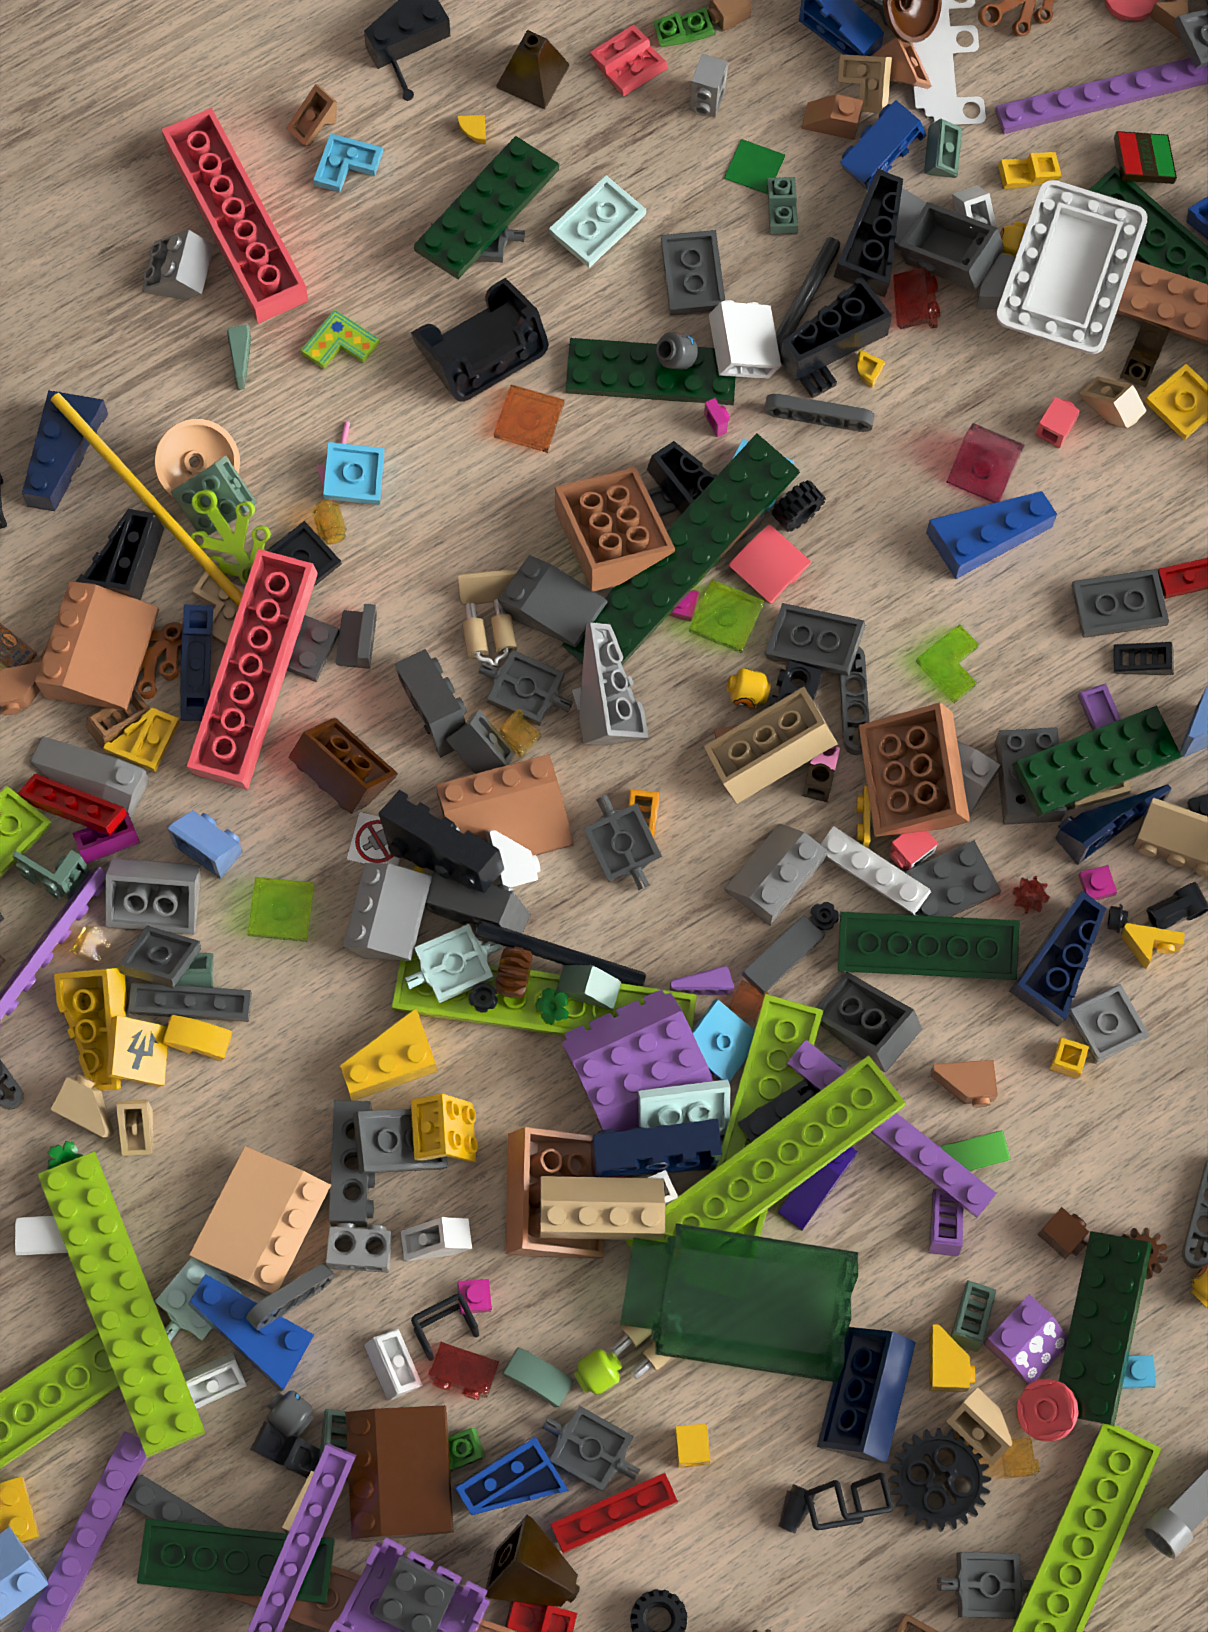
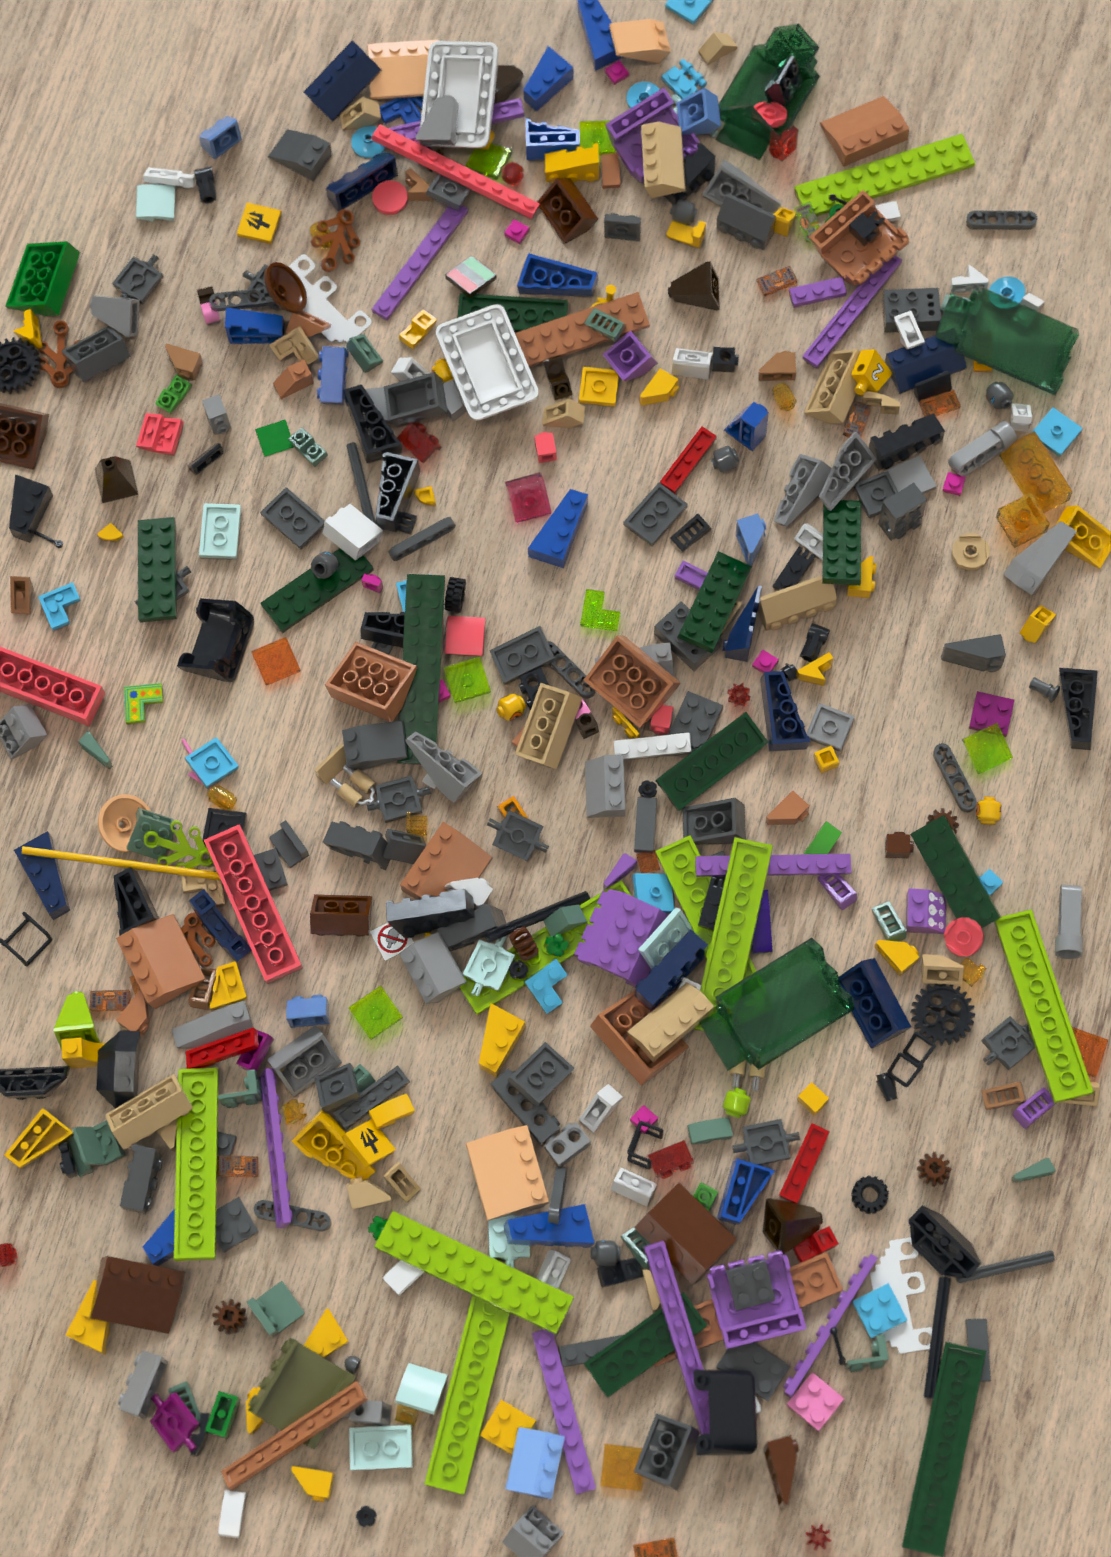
camera: 35 degrees left, 0 degrees up
yellow bracket [411,1093,478,1163] -> none
none -> black slope [188,443,224,475]
none -> medium azure plate [524,959,567,1014]

